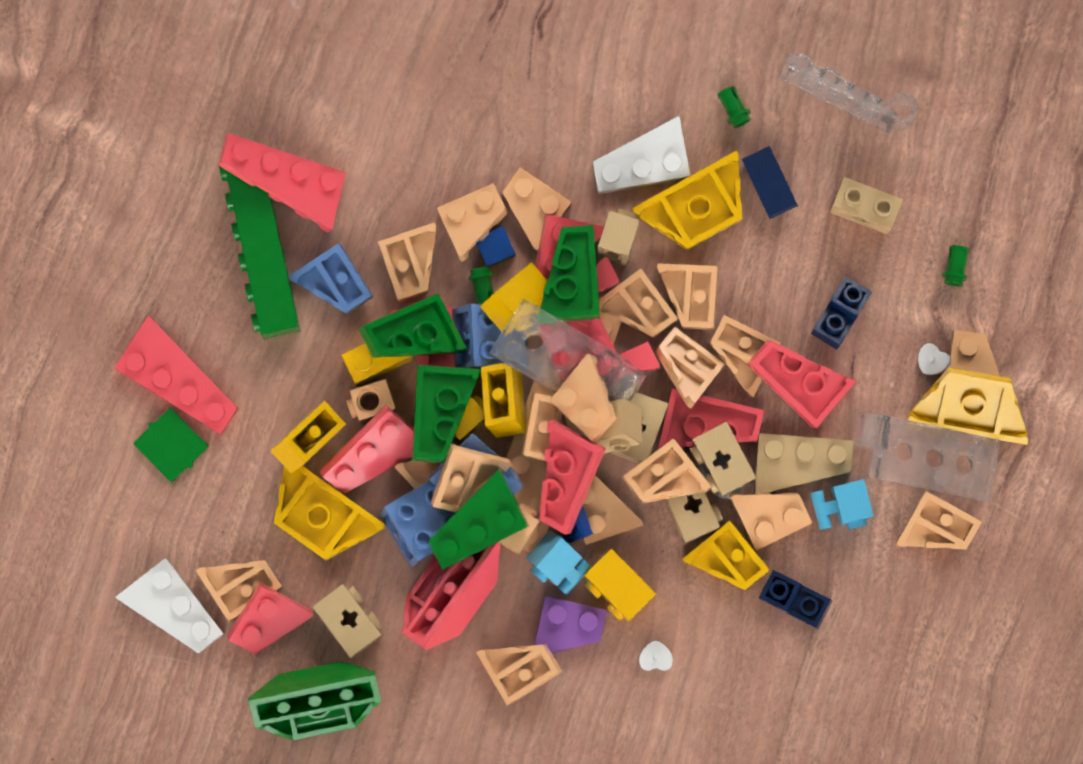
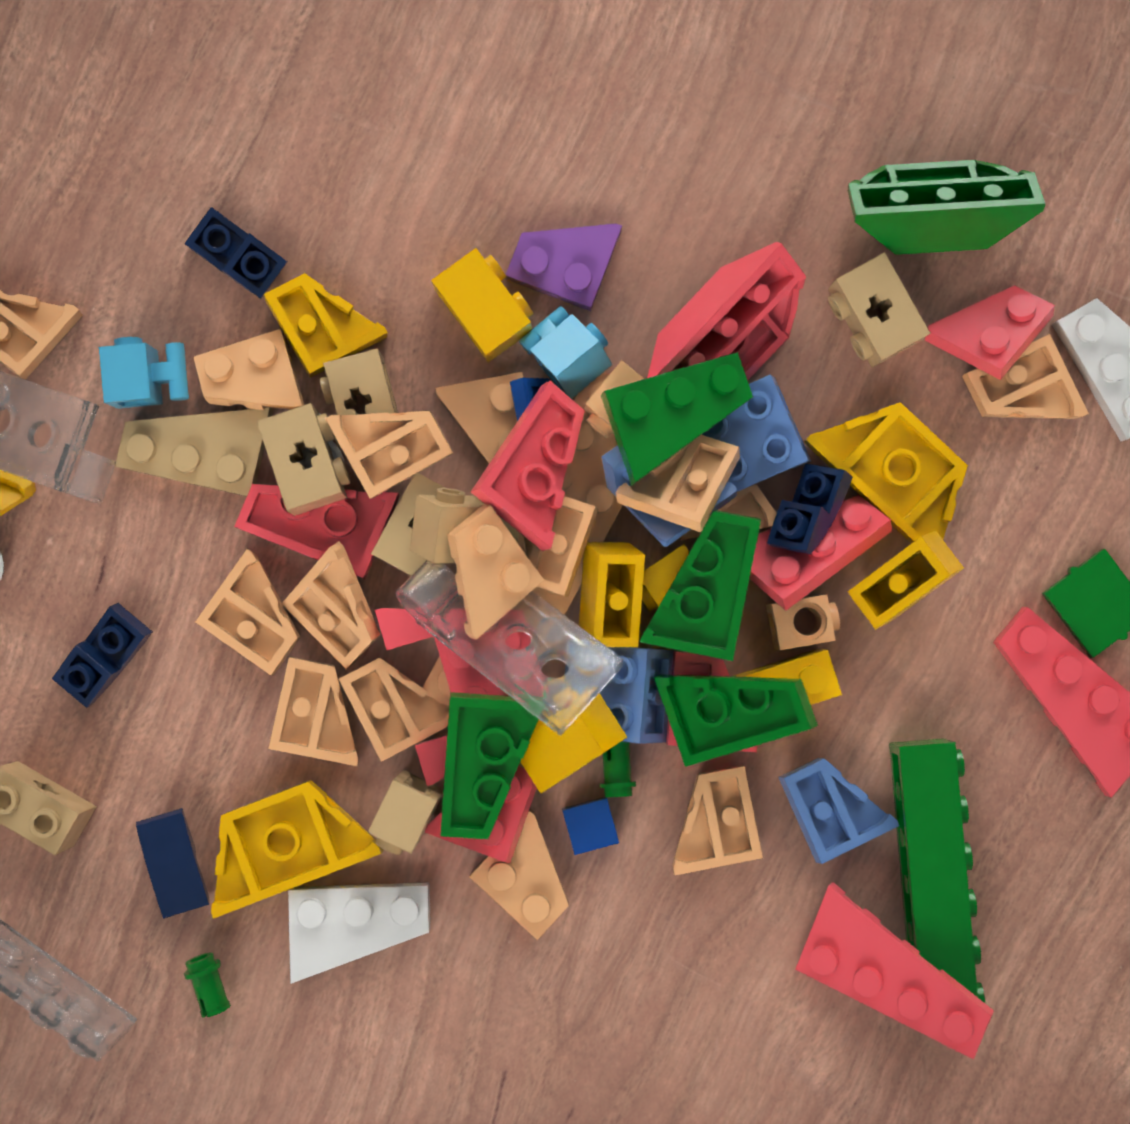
camera: 170 degrees left, 5 degrees up
light nougat wing [437,183,507,262] -> none
light nougat wing [476,644,562,705] -> none
white piece [639,641,673,671] -> none
coral wing [747,341,856,428] -> none
none -> dark blue slope [767,464,853,554]

